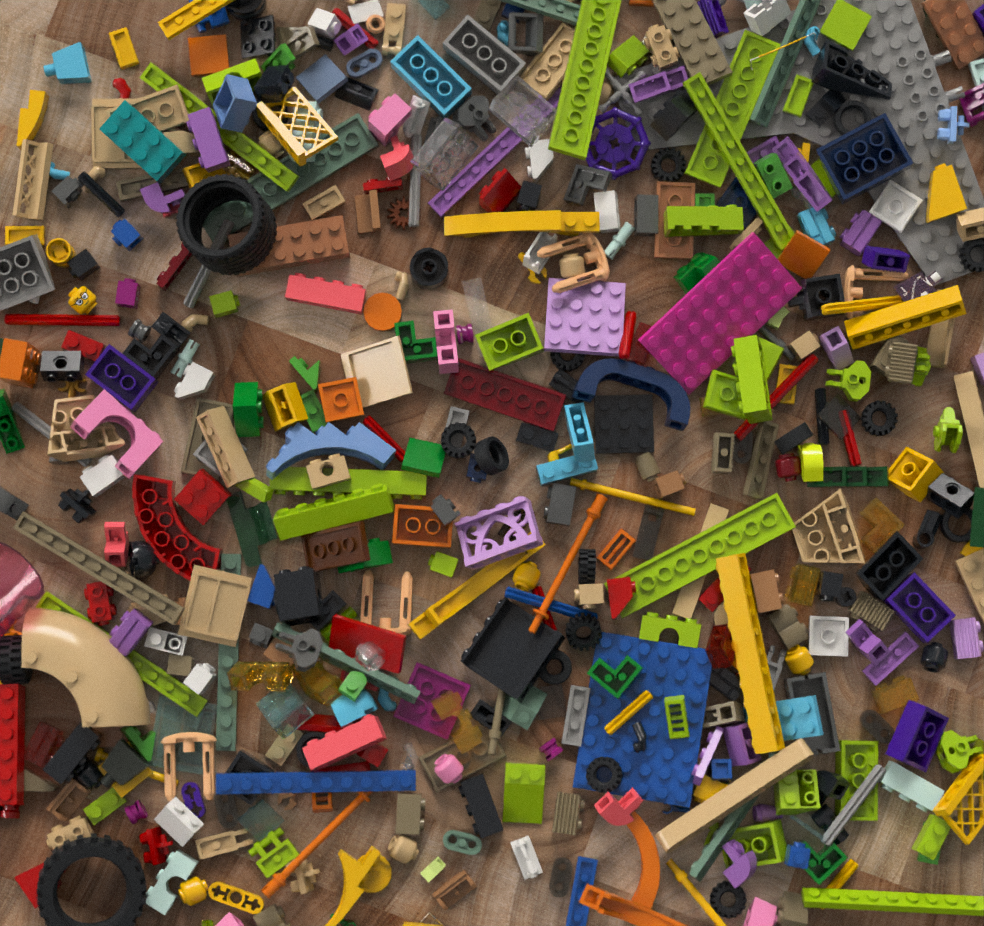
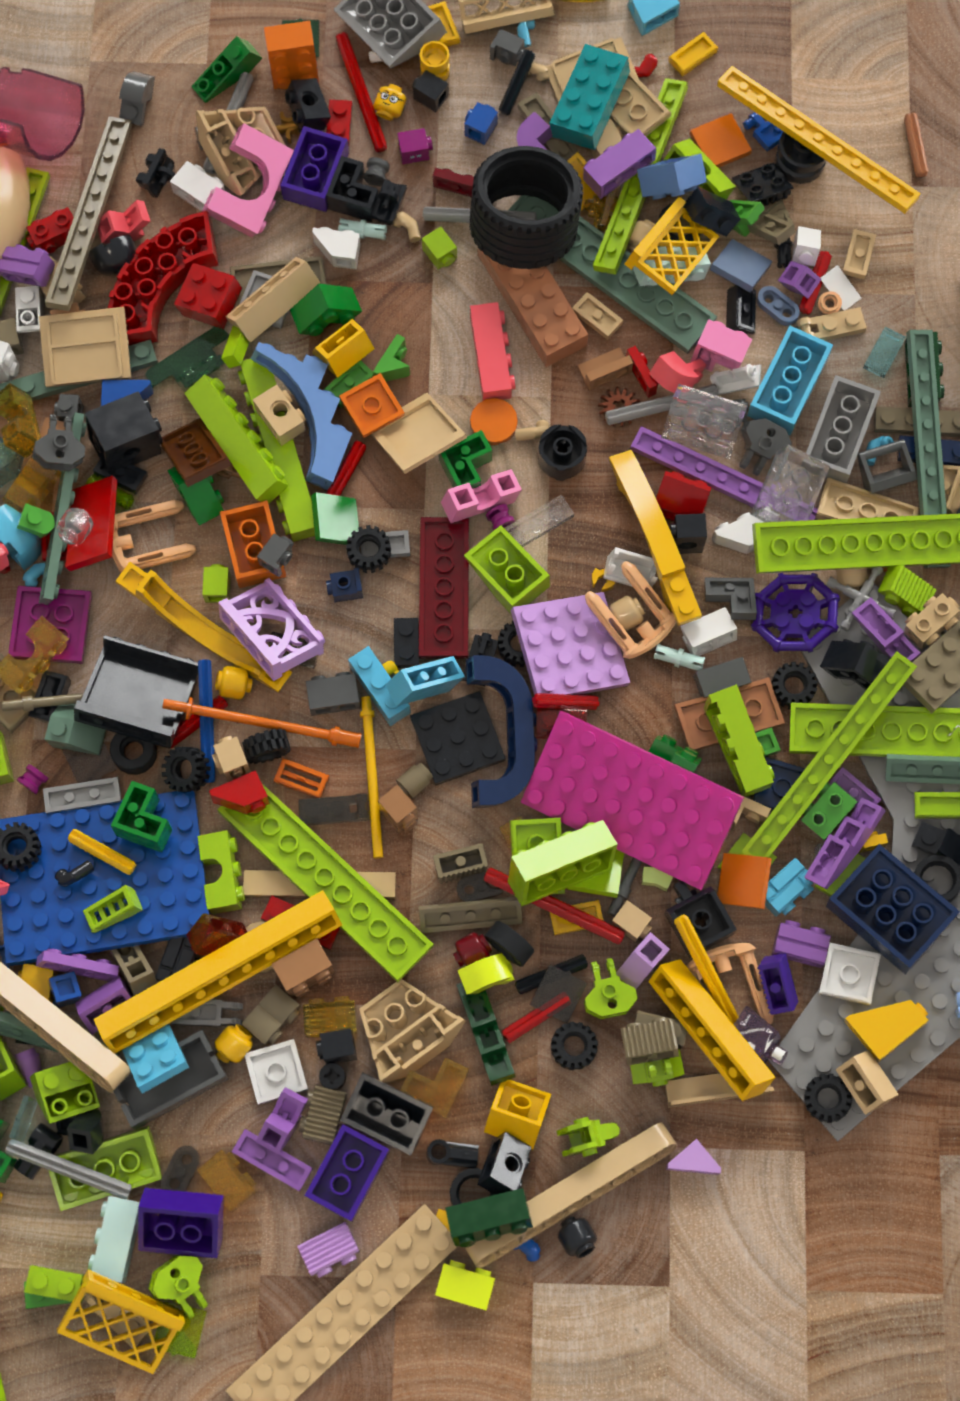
camera: 75 degrees right, 10 degrees down
black tyre [474,436,509,476] -> none
black head [920,642,948,673] -> none

